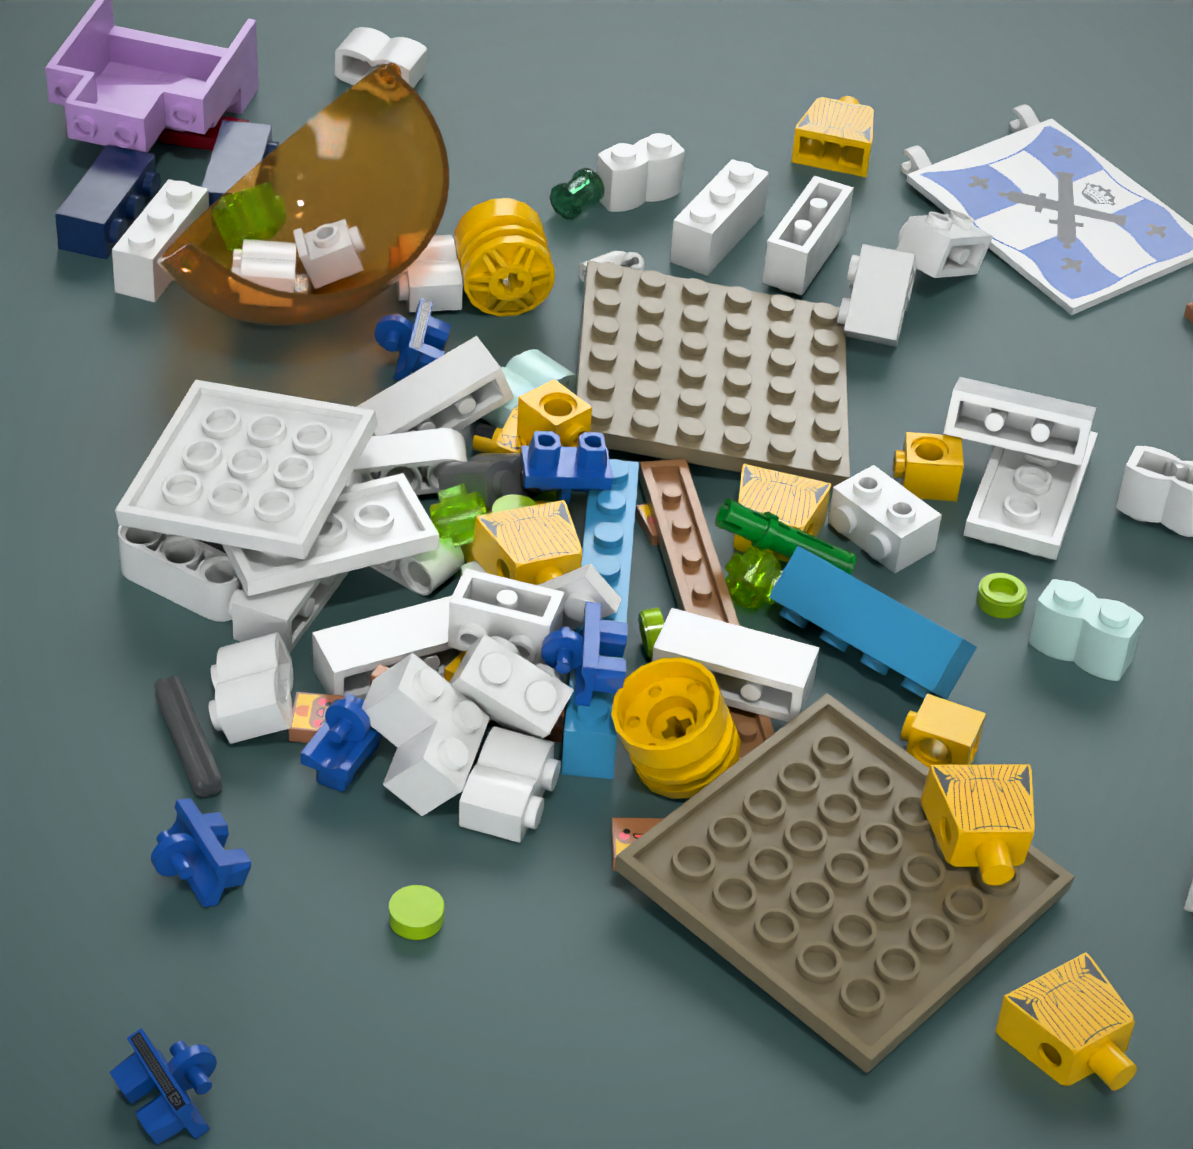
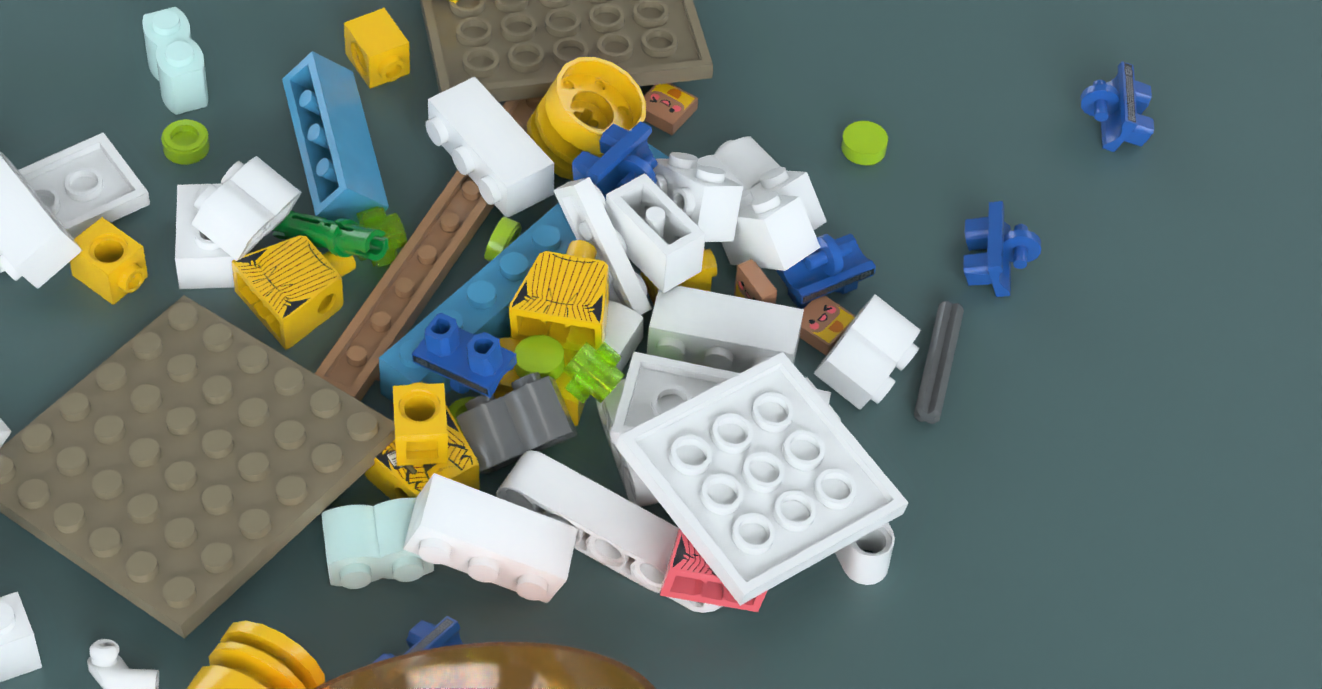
camera: 145 degrees left, 10 degrees up
none -> white brick [191,156,302,261]

